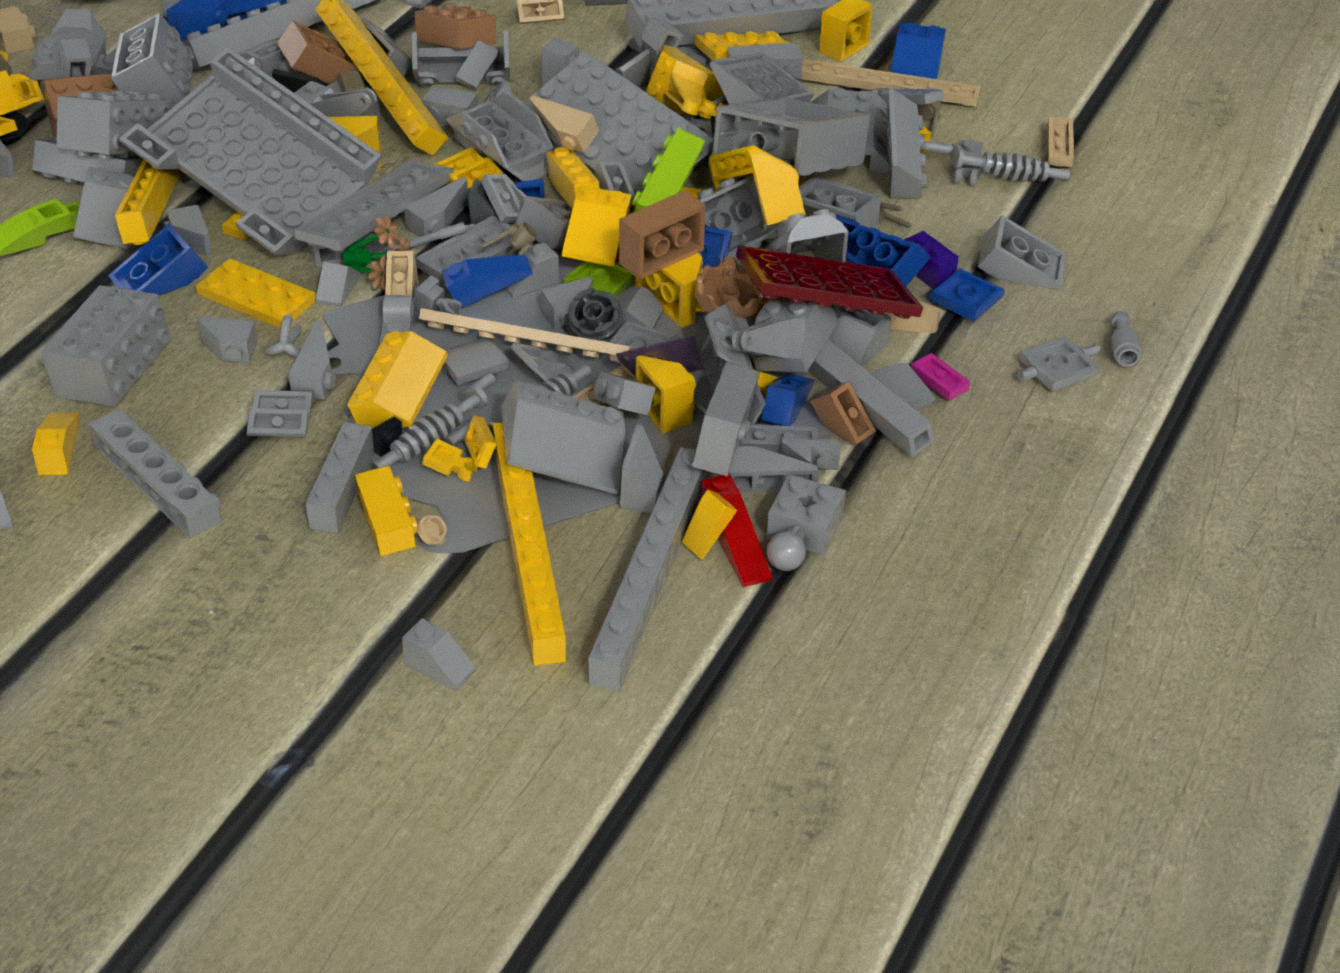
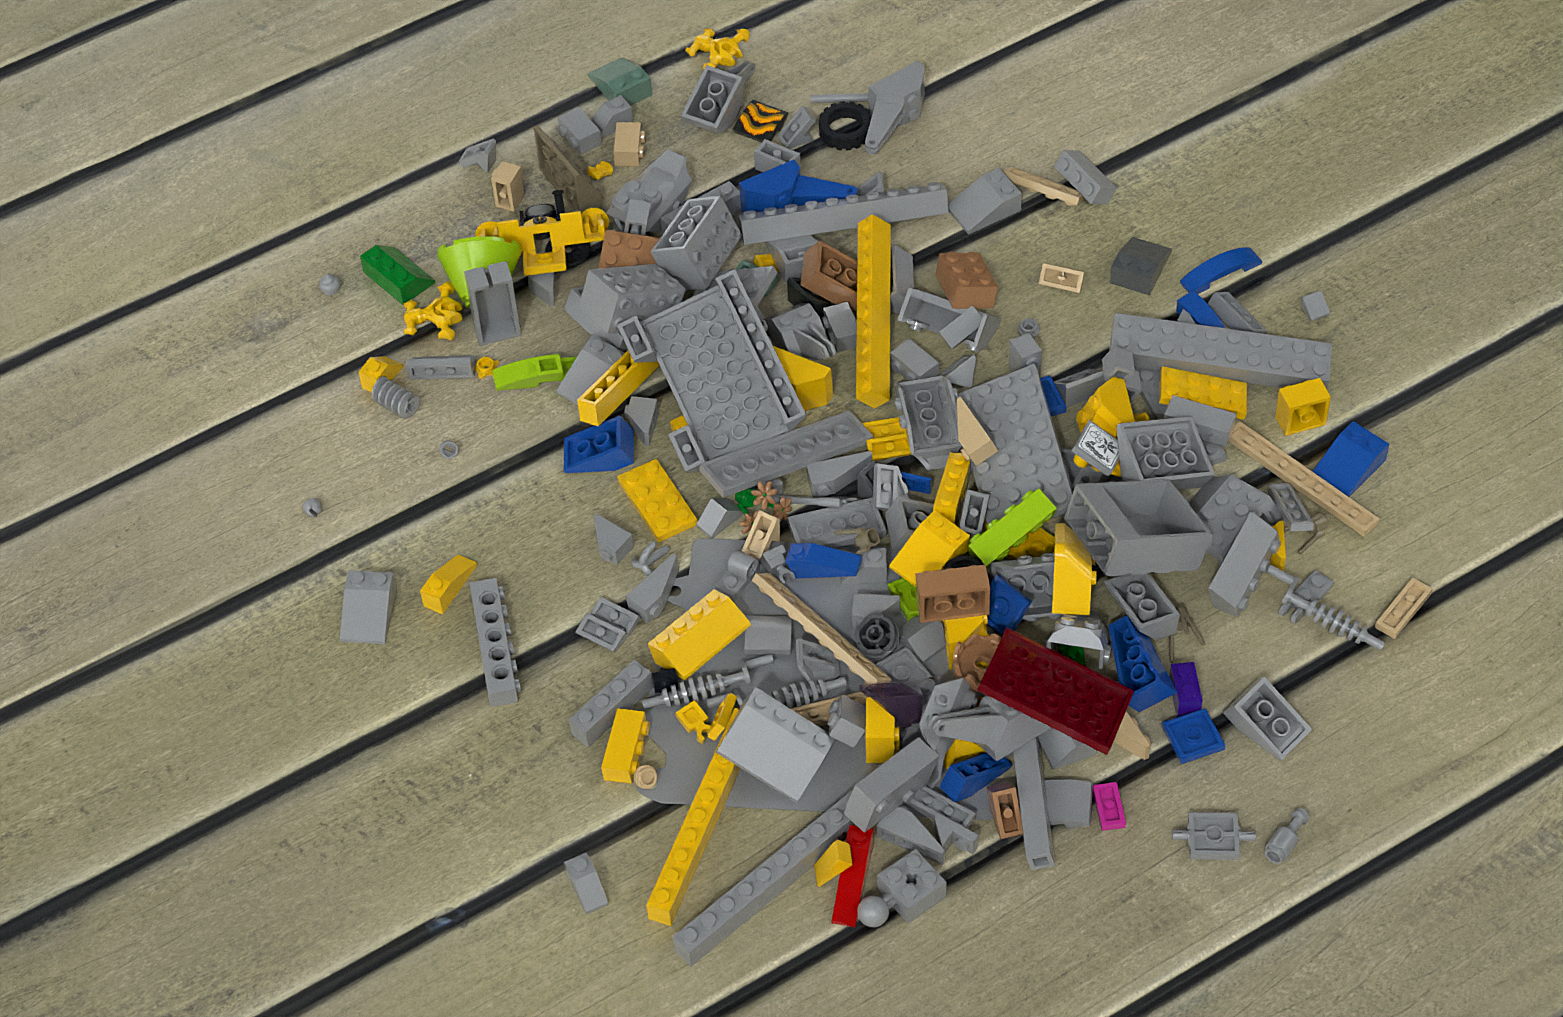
camera: 35 degrees right, 10 degrees up
light grey brick [40,285,171,407] -> none
dark tan tile [337,70,368,95] -> none
light grey slope [620,425,663,514] -> none
none -> light grey plate [1018,318,1039,338]
none -> tile [1071,420,1119,476]

